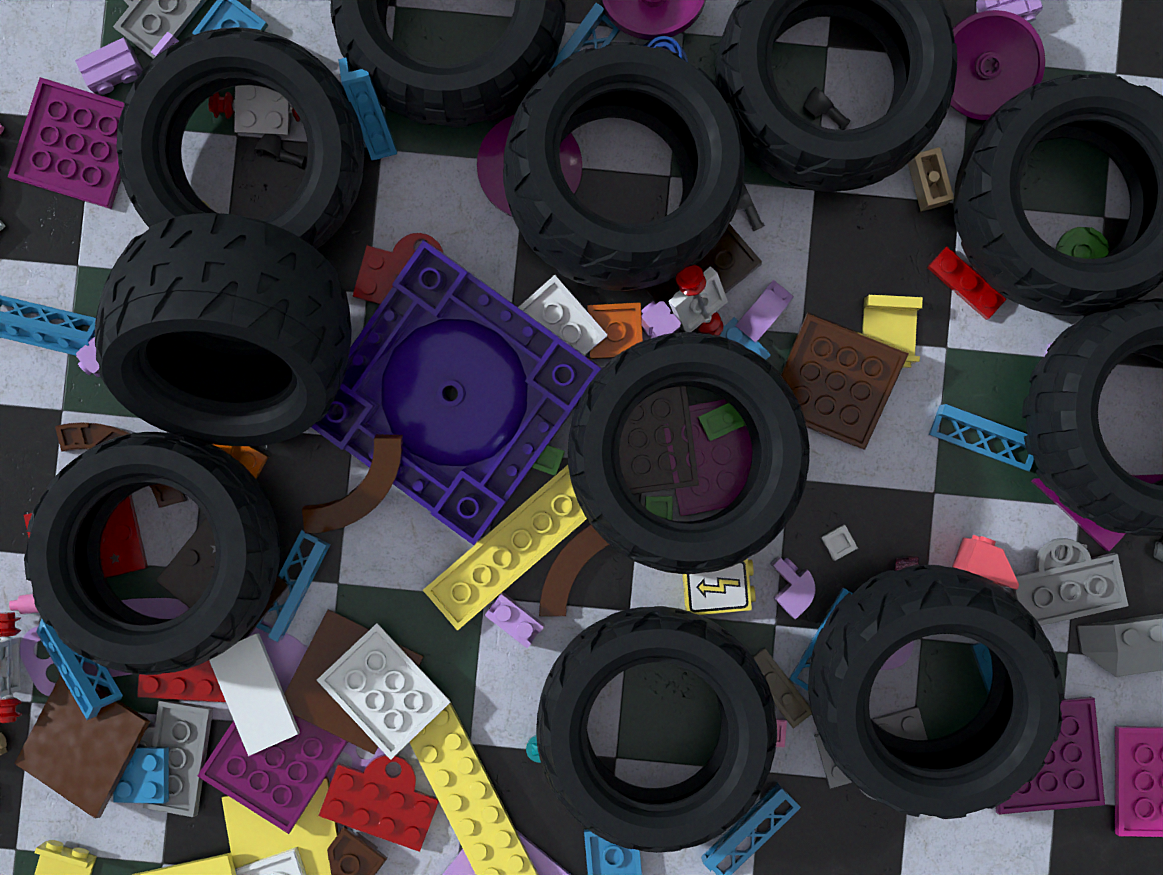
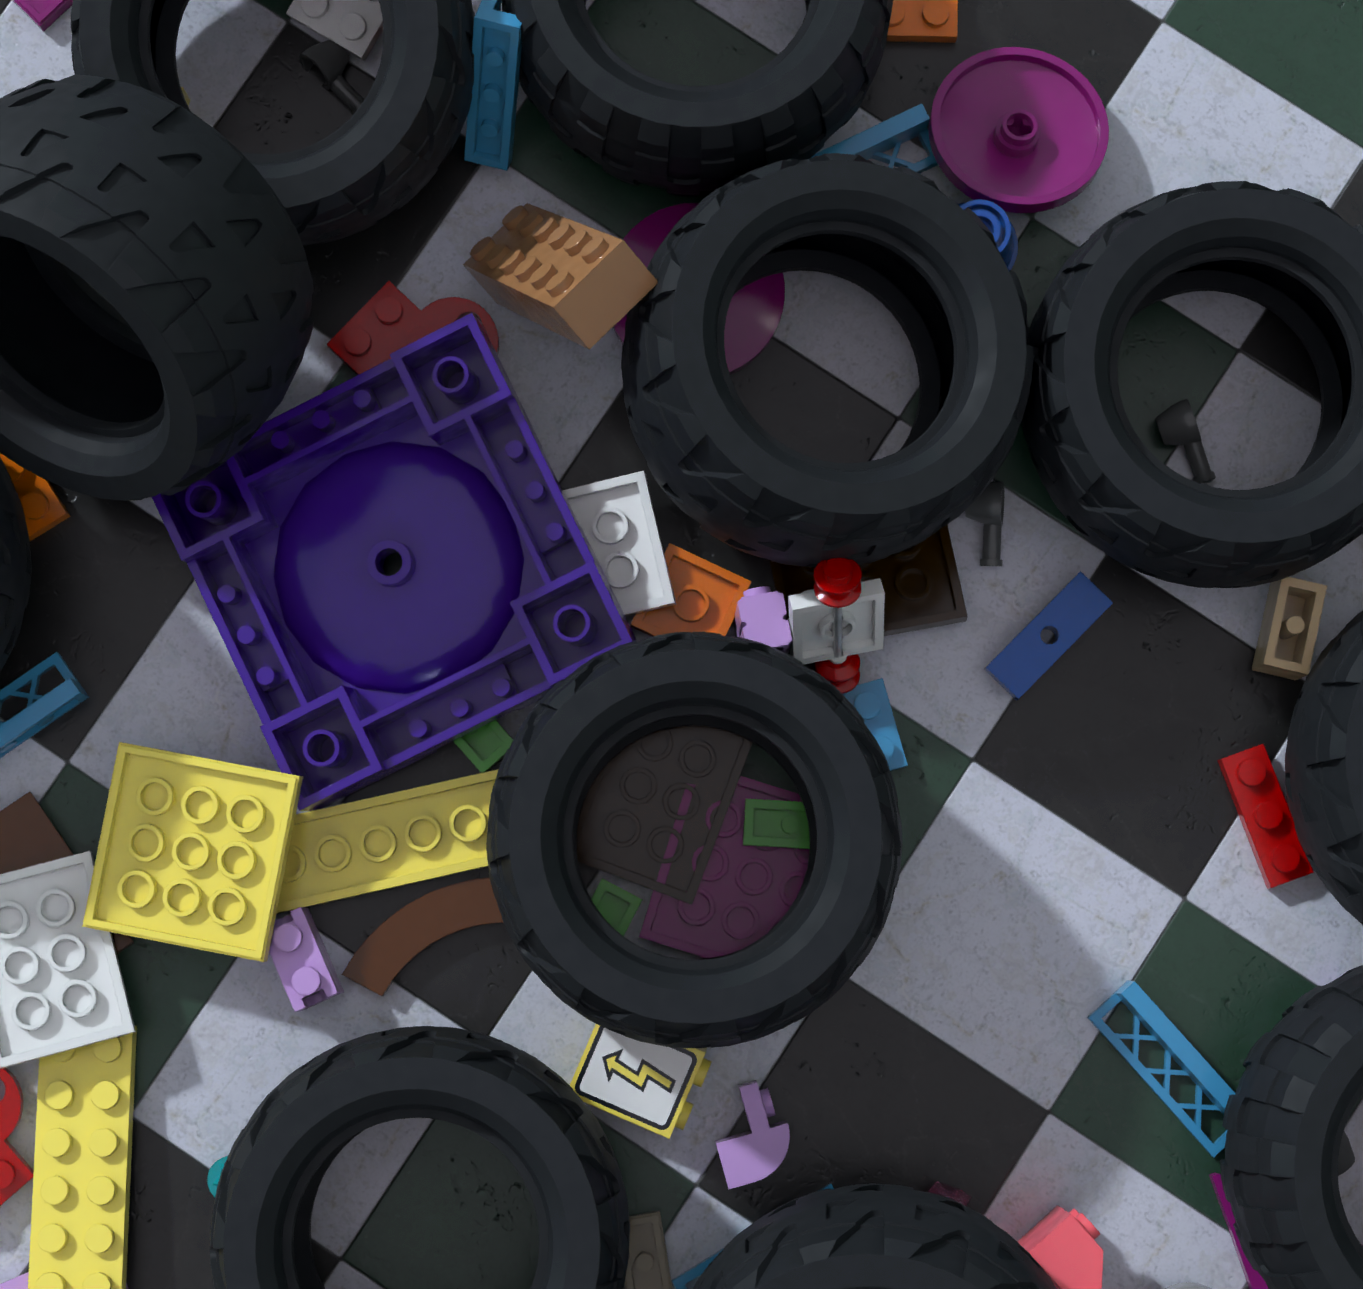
camera: 25 degrees right, 5 degrees down
reddish brown tile [302,434,403,533] -> none
lavender brick [735,280,794,342] -> none
reddish brown tile [781,312,909,450] -> none
white tile [820,525,858,561] -> none
light yellow panel [862,295,923,368] -> none
none -> light yellow tile [82,742,303,962]
none -> medium nougat brick [463,203,658,350]
none -> blue tile [984,571,1113,701]

